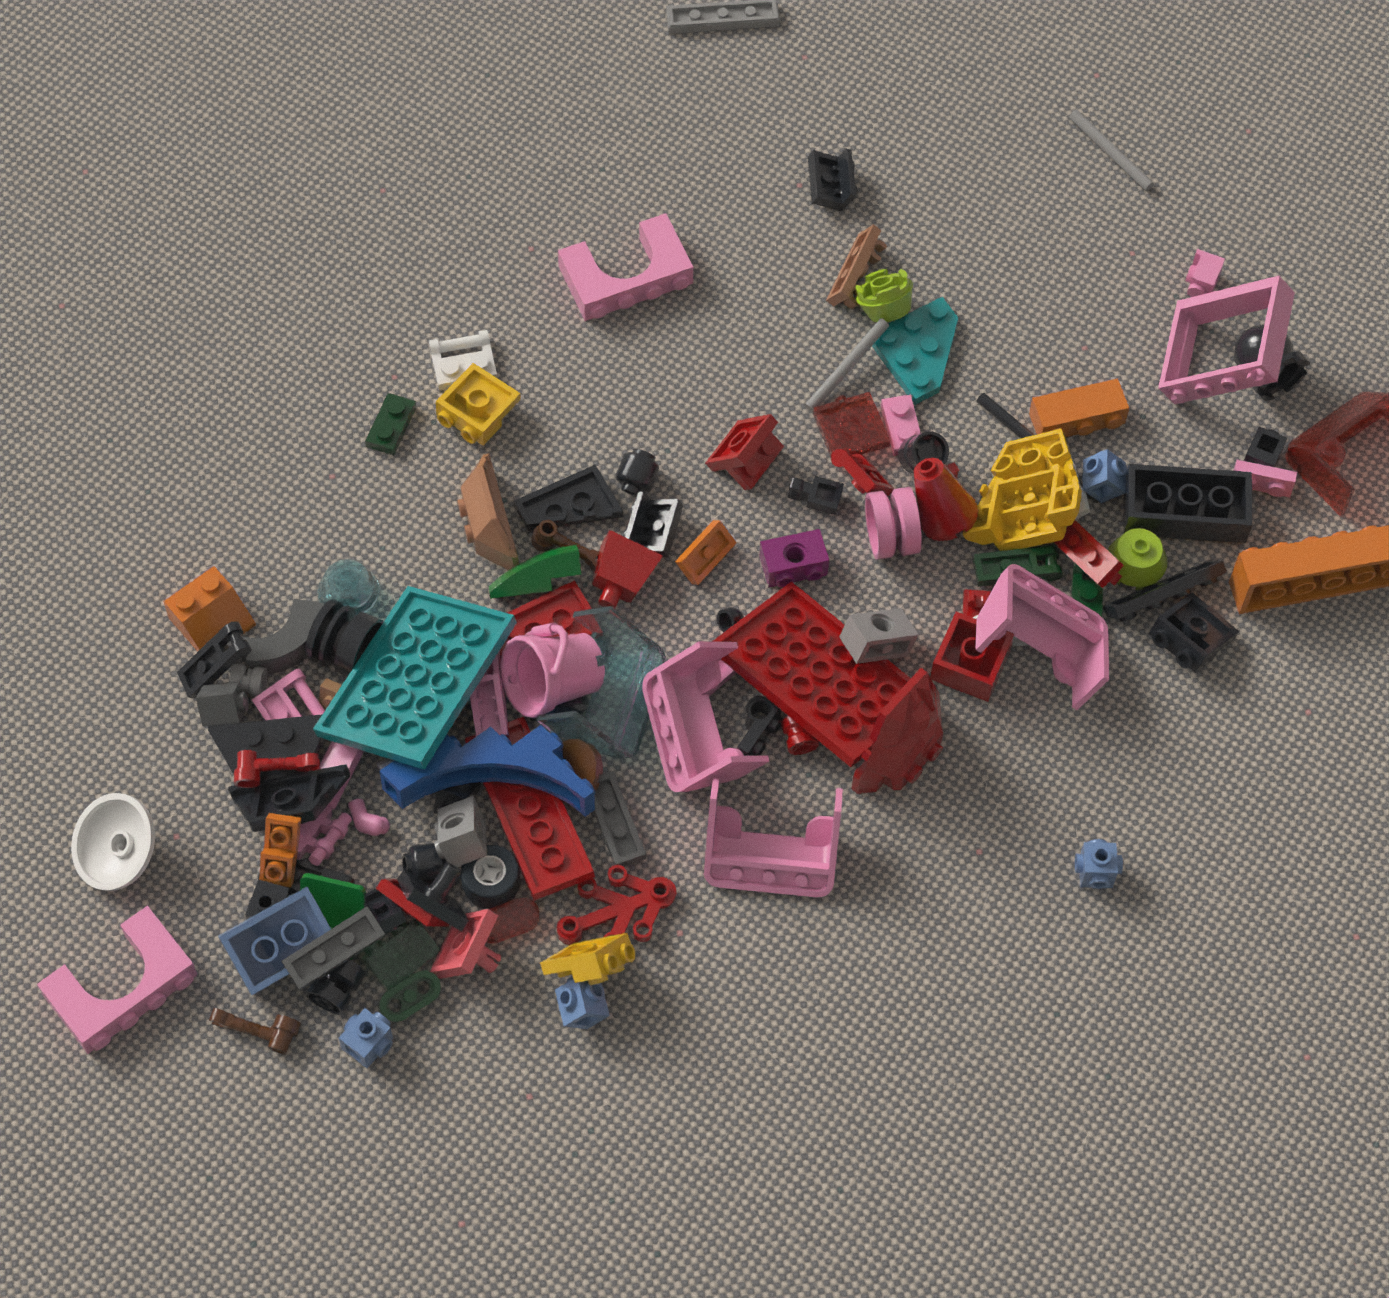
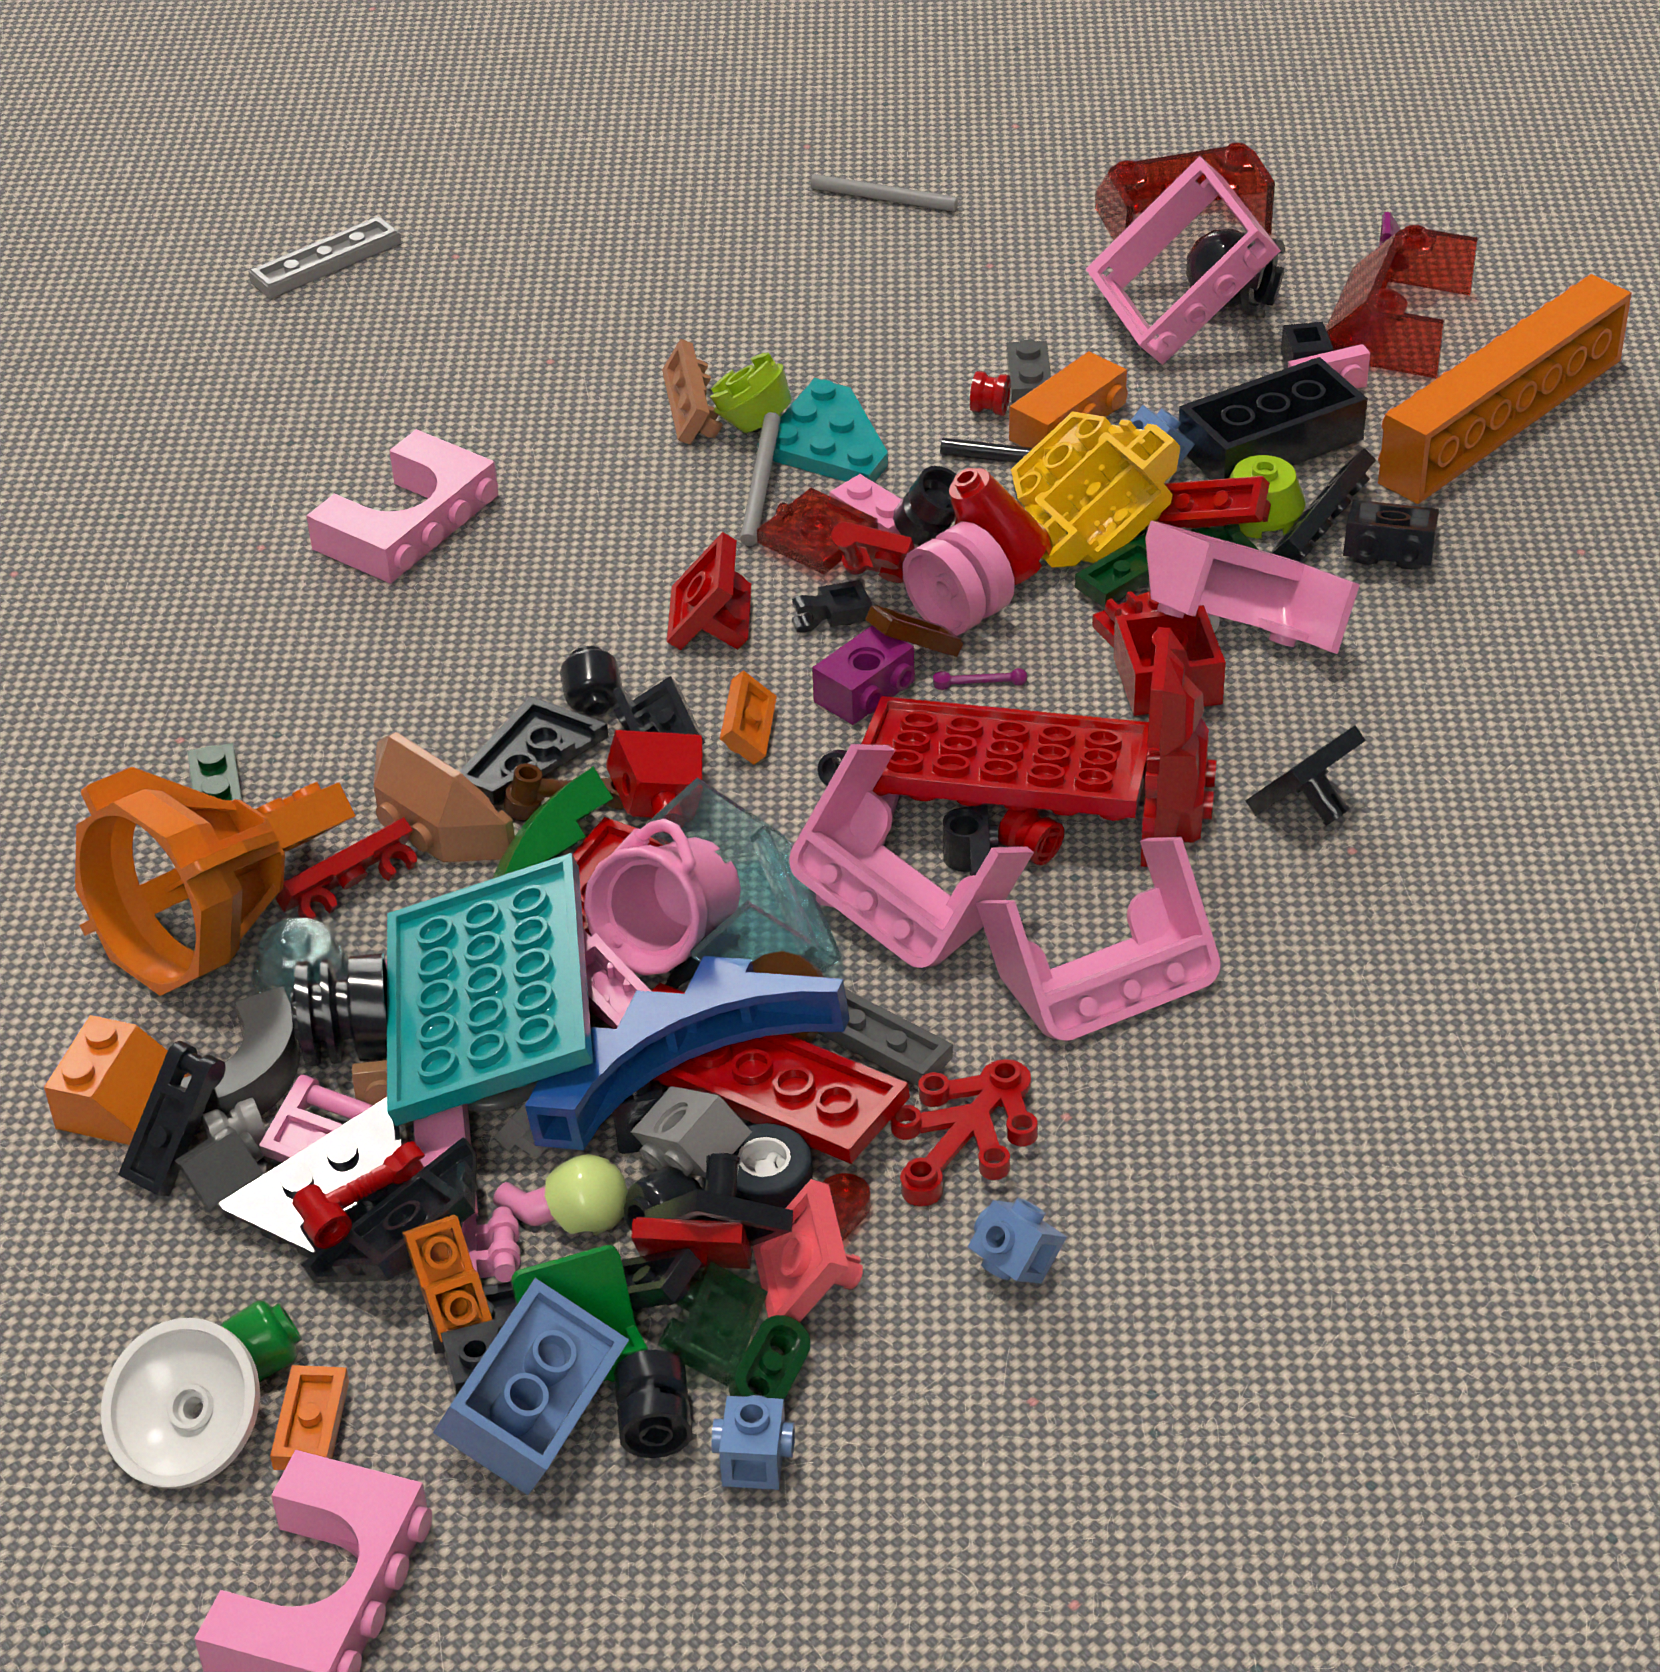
camera: 30 degrees left, 20 degrees down
reddish brown brick [209,1008,301,1055] -> none
dark grey plate [282,907,386,991] -> none
white plate [429,330,497,391] -> none
yellow plate [435,363,520,446] -> none
yellow plate [540,933,635,985] -> none
black bracket [808,148,857,211] -> none
light grey brick [839,608,919,664] -> none
medium blue brick [1075,839,1123,889] -> none
bright pink brick [1185,249,1225,297] -> none
none -> orange plate [75,767,356,996]
none -> green head [220,1300,302,1383]
none -> orange plate [270,1365,349,1470]
none -> red plate [275,817,417,926]
none -> yellowish green hair [545,1154,628,1235]
none -> reddish brown tile [865,605,963,657]
none -> magenta hinge [933,668,1028,690]
none -> red wheel [970,371,1011,416]
none -> dark grey plate [1007,340,1051,403]
none -> clear red windscreen [1095,143,1275,241]
none -> black tile [1245,725,1366,826]

